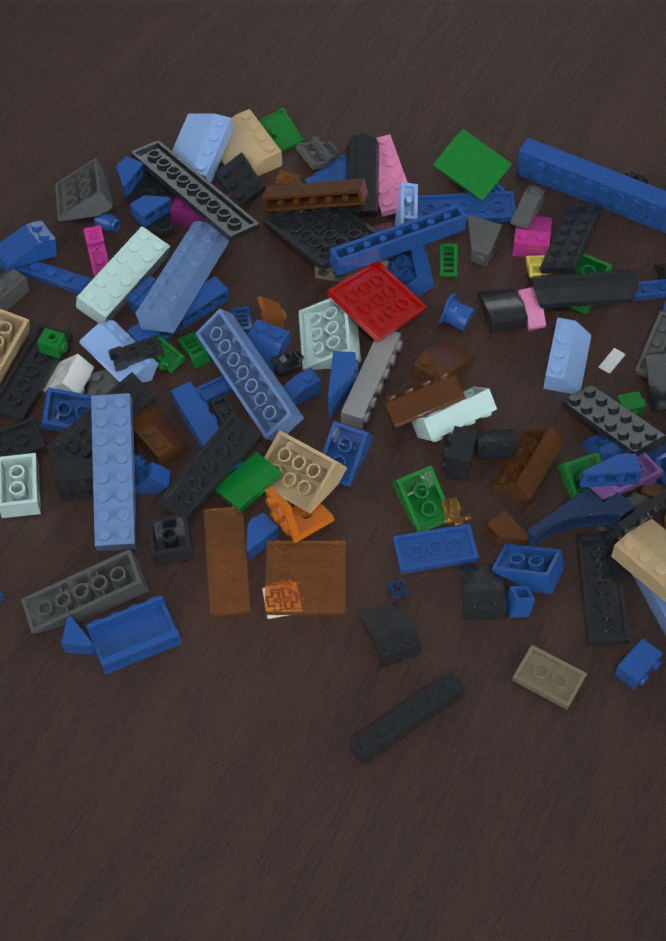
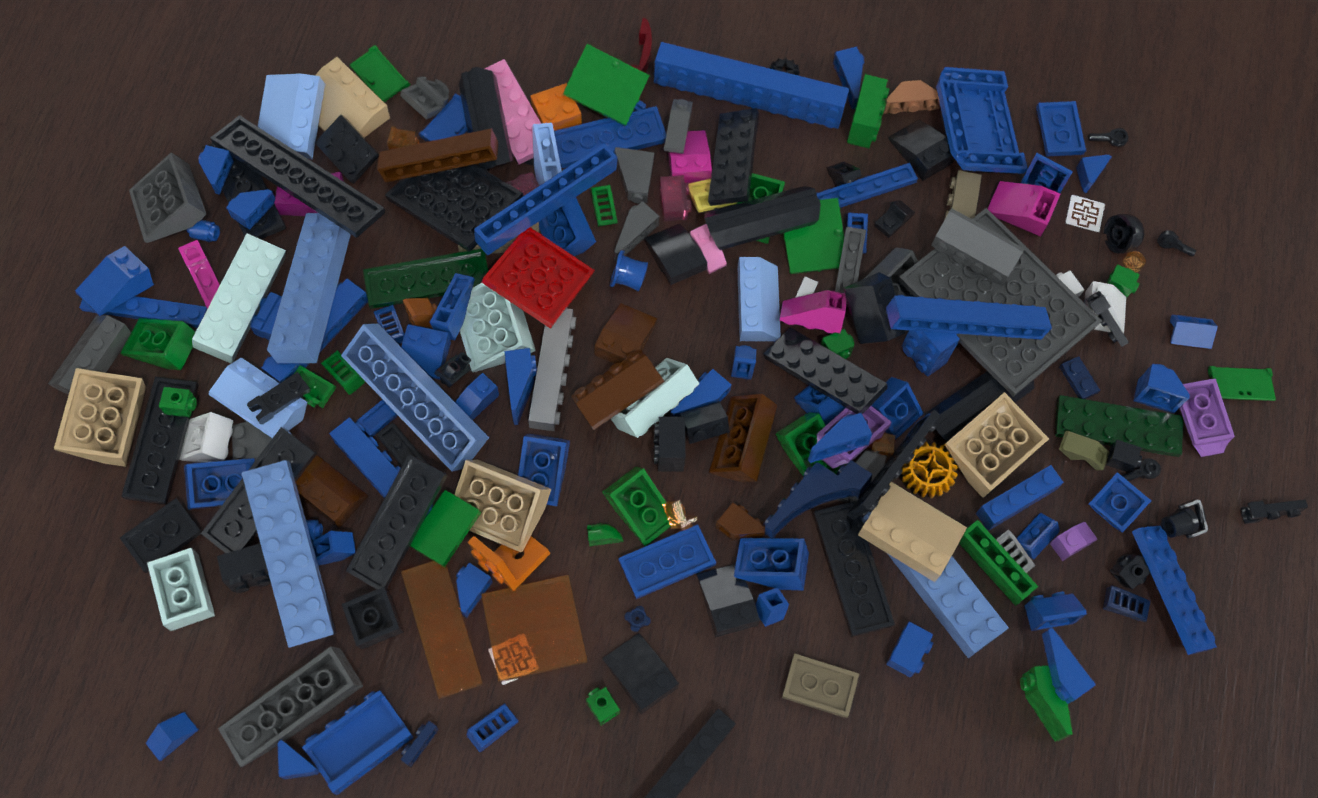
camera: 20 degrees left, 10 degrees up
none -> green slope [121,318,196,370]
none -> dark green plate [363,248,488,309]
none -> dark blue plate [400,721,439,768]
none -> blue slope [430,273,475,341]
none -> blue slope [467,704,518,752]
none -> orange brick [530,83,582,131]
none -> green brick [586,687,620,726]
none -> green brick [587,523,624,546]
none -> dark grey slope [614,201,660,263]
none -> dark red slope [631,18,652,73]
none -> clear pink brick [660,175,691,221]
none -> blue slope [670,369,732,417]
none -> blue slope [731,345,756,380]
none -> dark pink slope [779,290,847,333]
none -> green piece [783,198,844,274]

